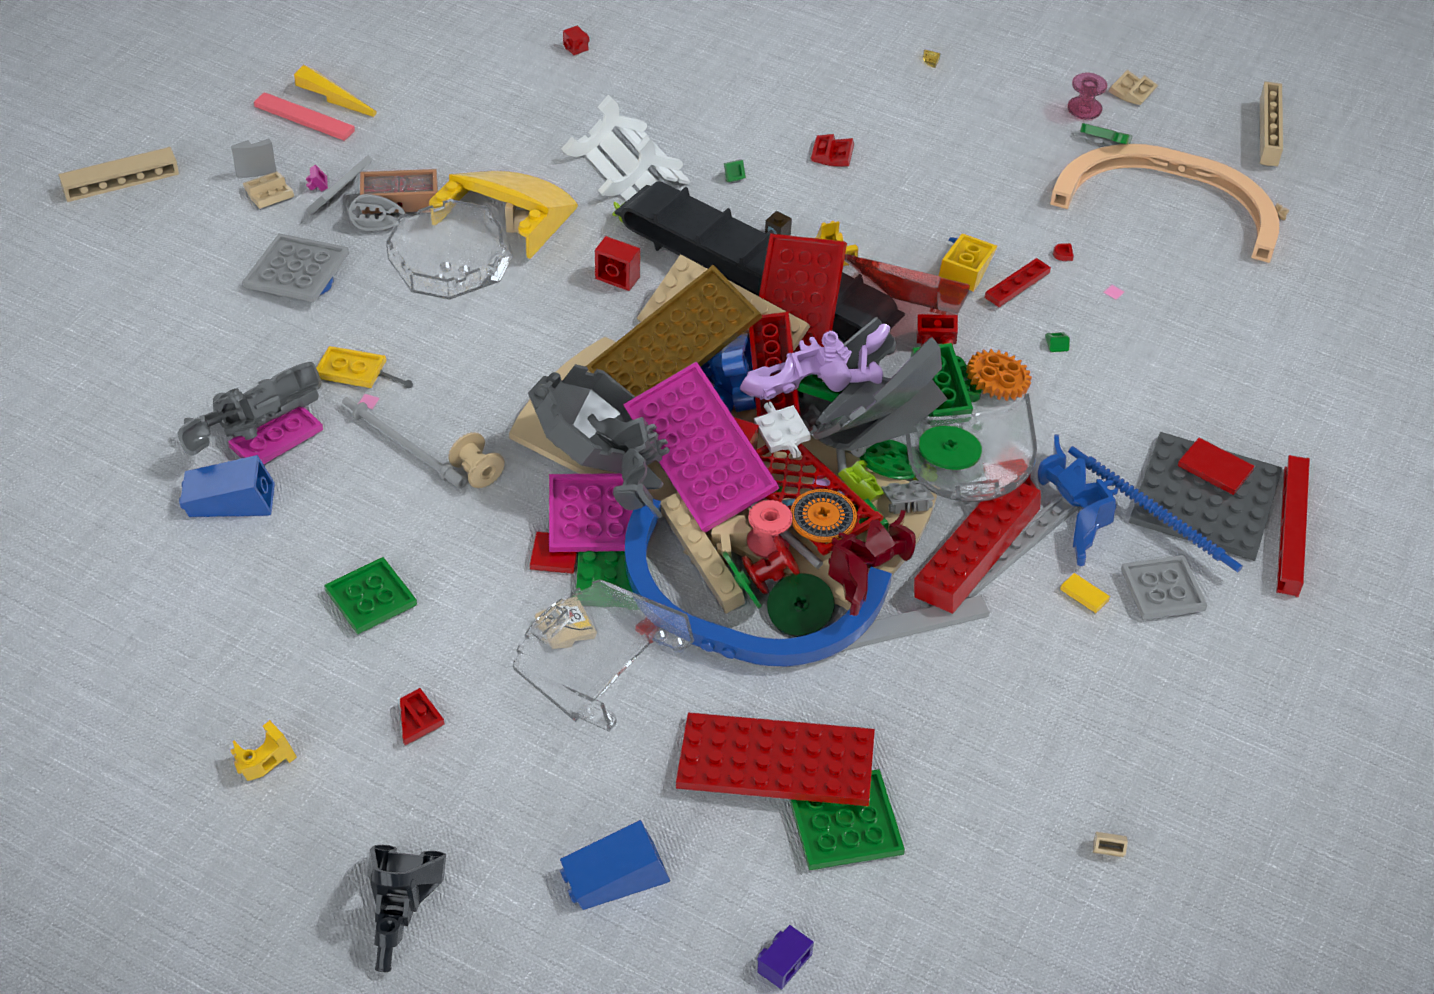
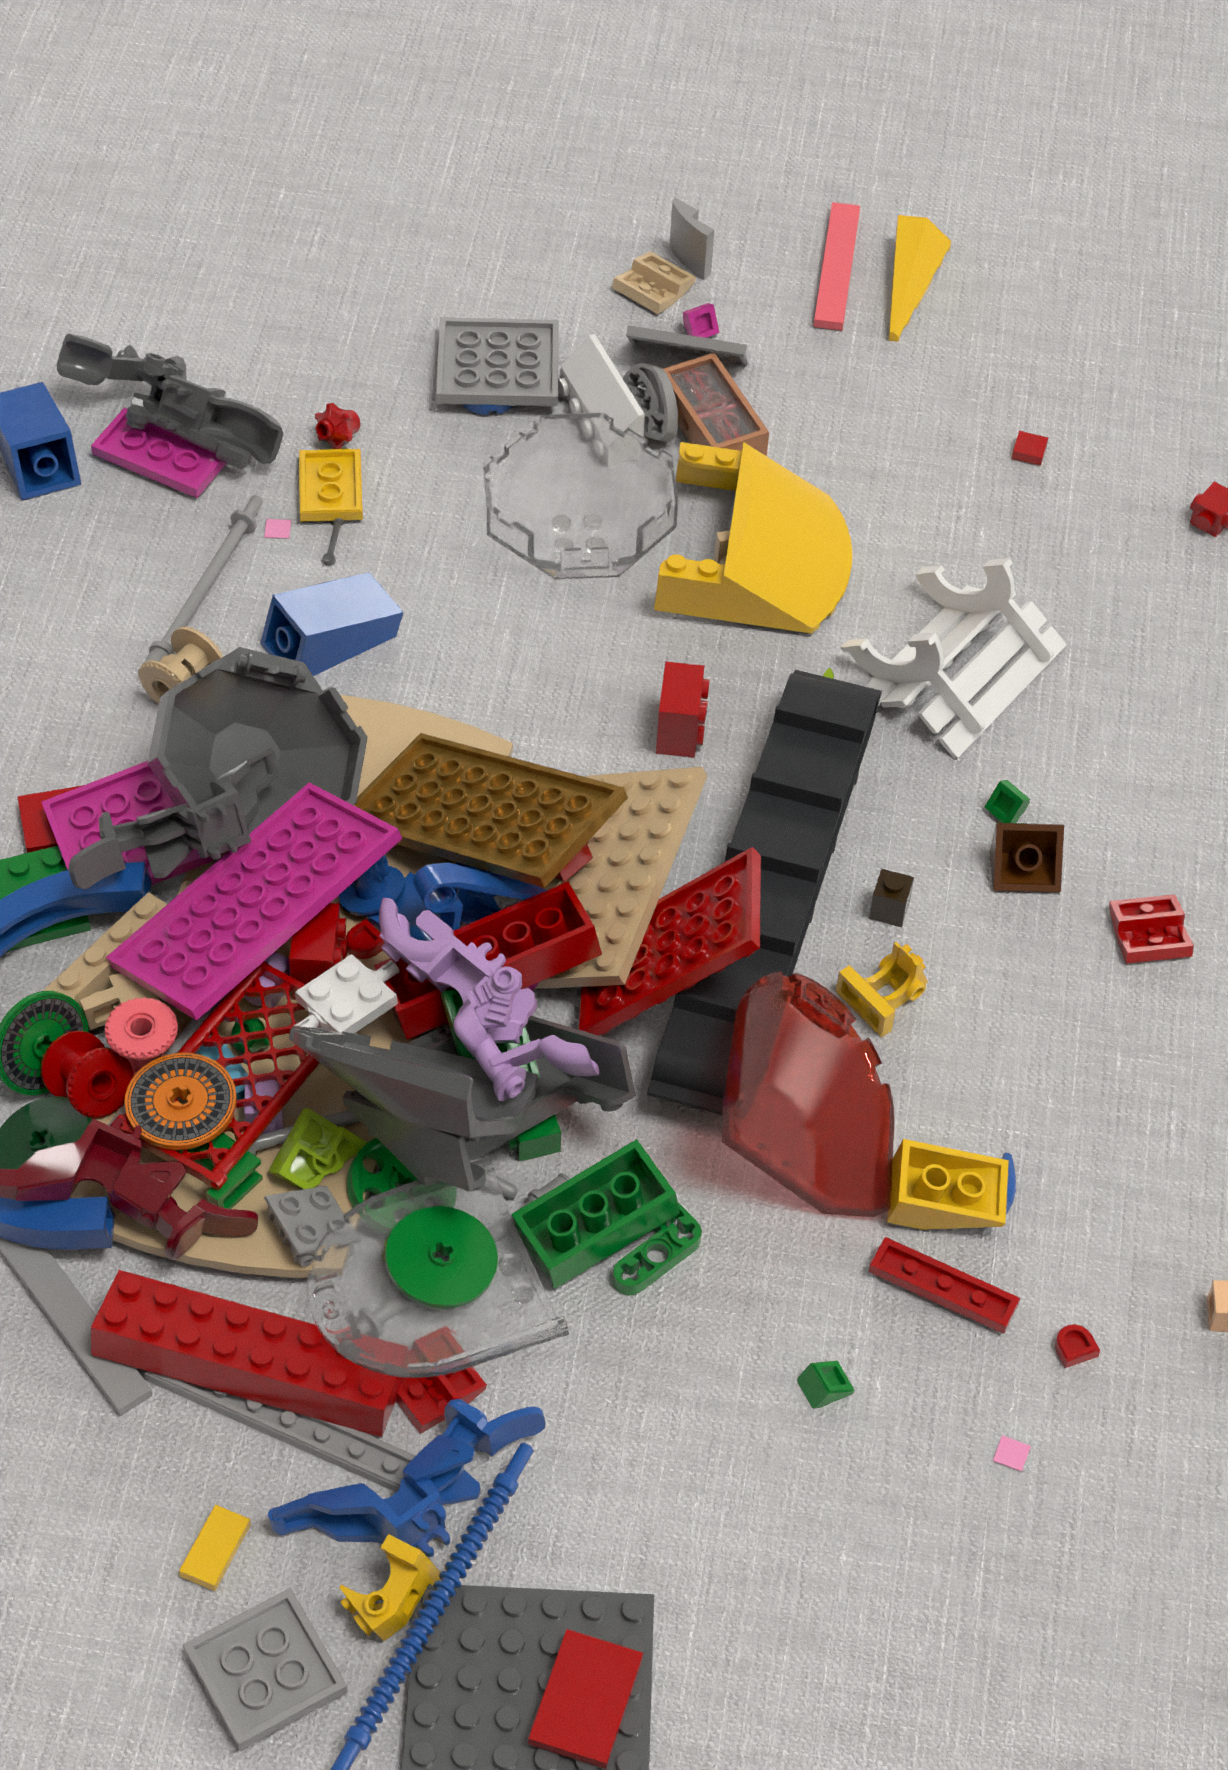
camera: 70 degrees right, 5 degrees up
tan brick [58,147,179,202] -> none
red brick [917,314,958,346] -> none
orange gear [966,349,1032,401] -> none
none -> slope [260,572,403,676]
none -> red rock [314,403,361,449]
none -> yellow tile [339,1534,440,1641]
none -> white slope [558,334,645,468]
none -> reddish brown slope [990,822,1064,892]
none -> red tile [1011,430,1049,466]

